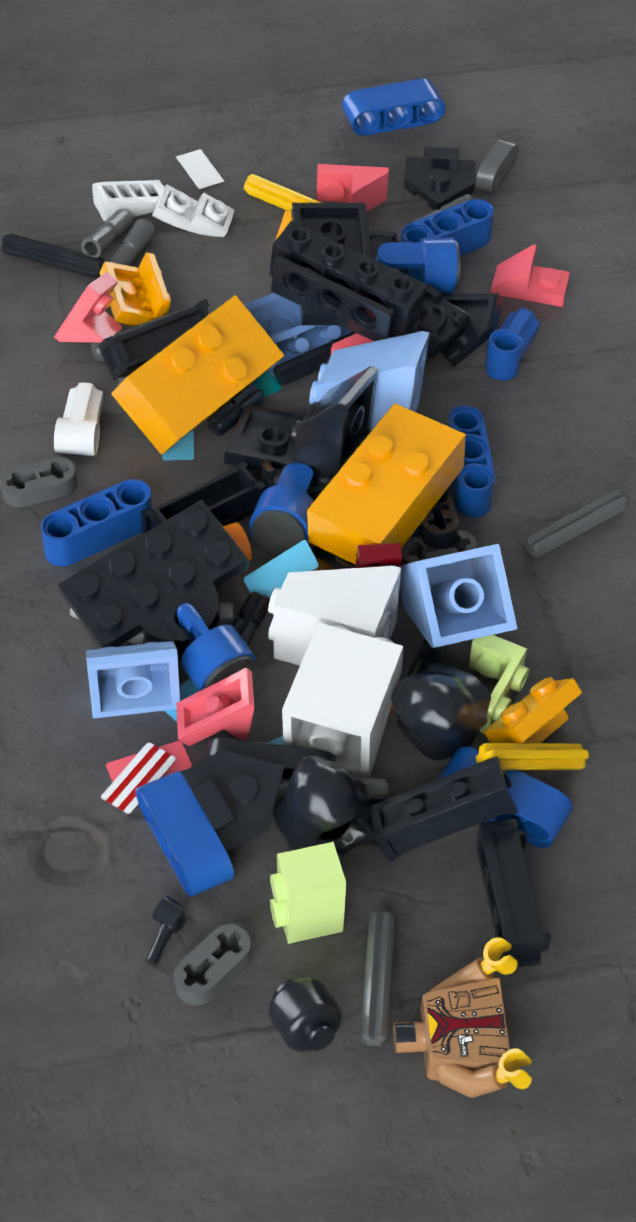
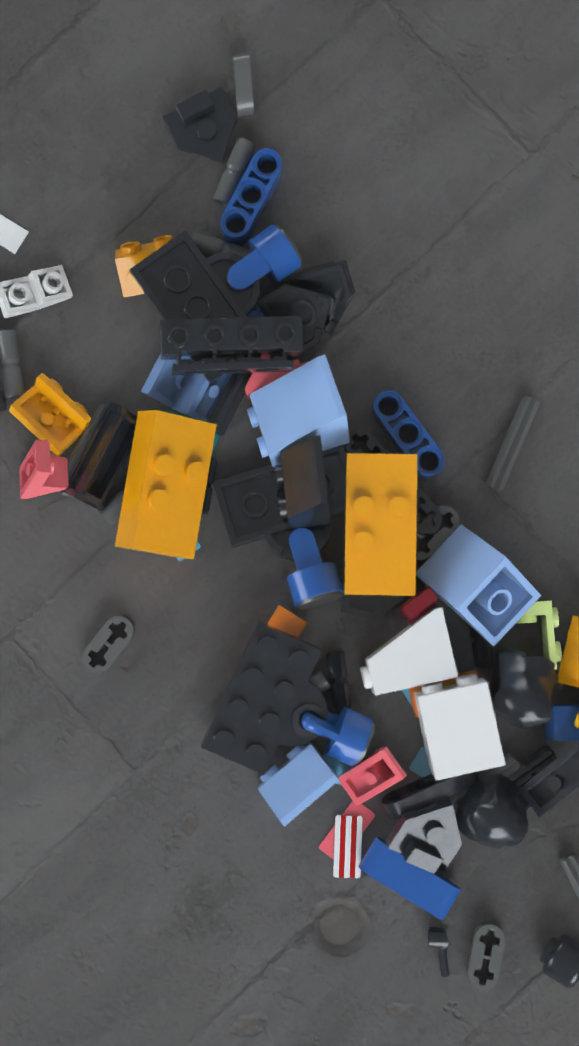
camera: 25 degrees left, 35 degrees up
blue beam [41,479,152,566] -> none
white piece [54,383,104,456] -> none
black container [140,461,266,534] -> none
yellow axle [244,174,322,212] -> none
medium azure sticker [244,540,319,598] -> none
yellowish green brick [270,842,346,944] -> none
coral slope [316,164,389,212] -> none
blue beam [342,79,446,136] -> none
blue piece [485,308,540,381] -> none
coral slope [490,244,570,307] -> none

